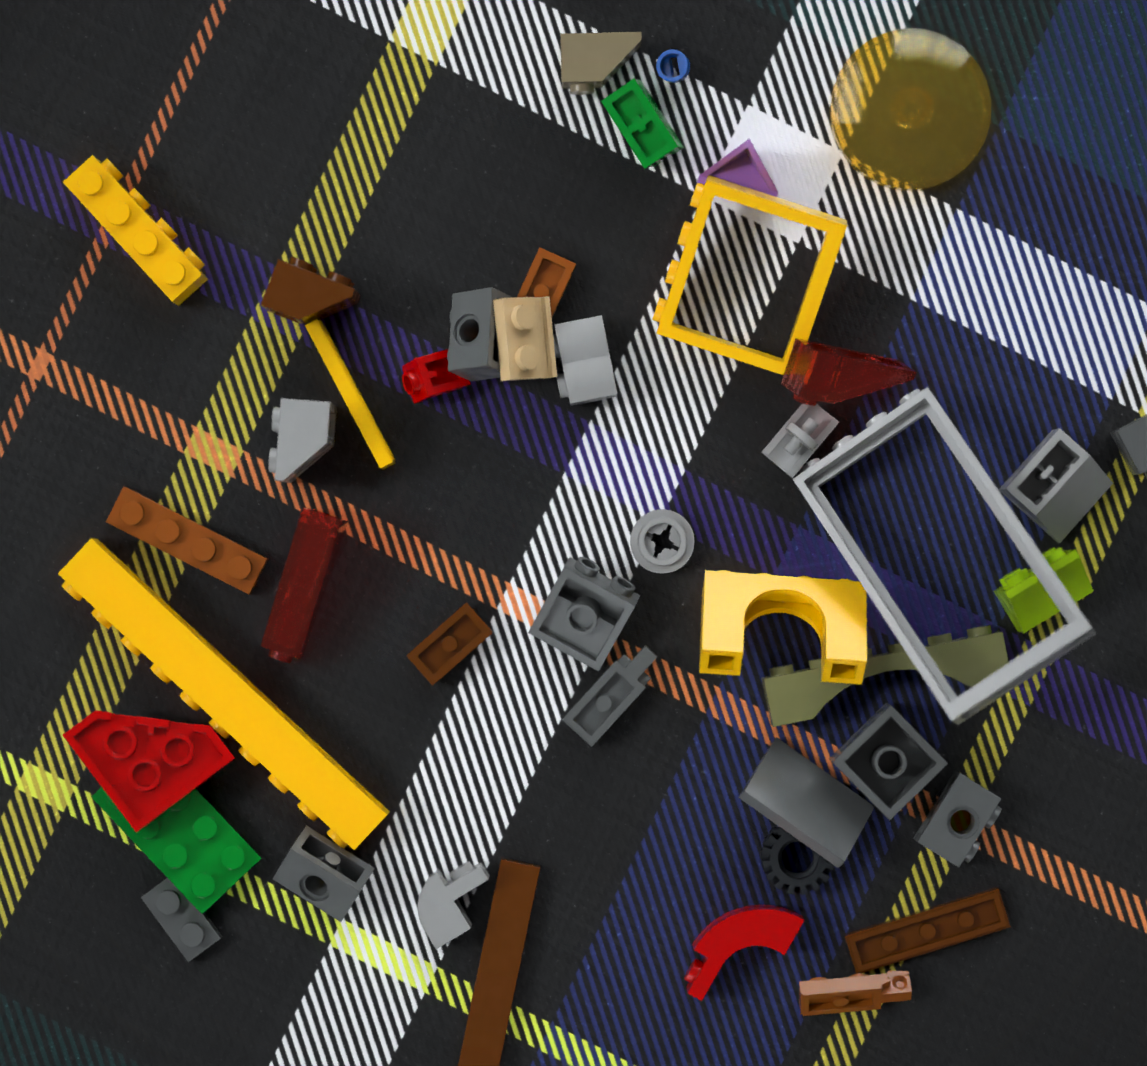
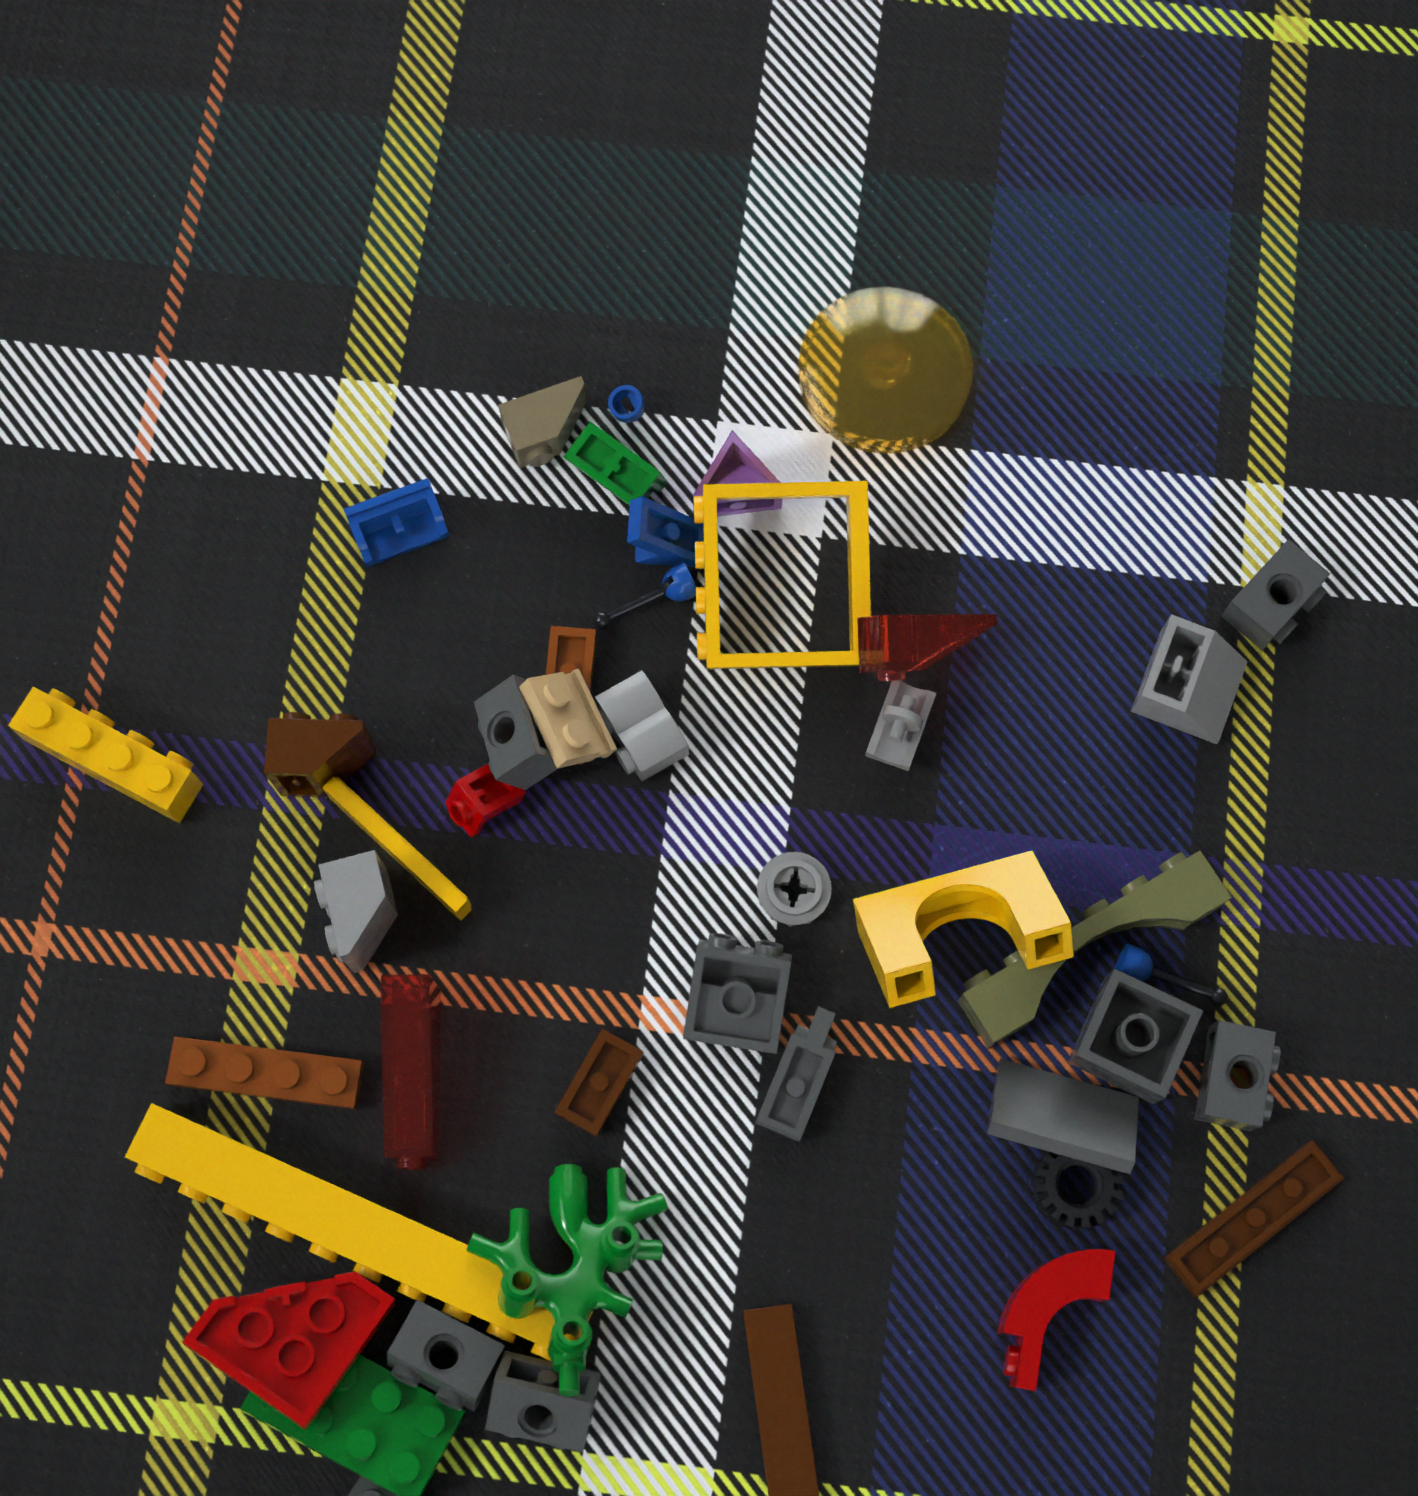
camera: 20 degrees left, 15 degrees down
light grey brick [418,861,490,949] -> none
light grey door [793,387,1096,725] -> none
dark orange hinge [799,970,912,1016] -> none
lime slope [994,547,1094,633] -> none
none -> blue hinge [344,478,450,568]
none -> dark grey brick [387,1300,505,1411]
none -> green plant [466,1164,667,1397]
none -> hinge [593,562,696,629]
none -> blue slope [627,496,704,567]
none -> hinge [1115,943,1228,1006]

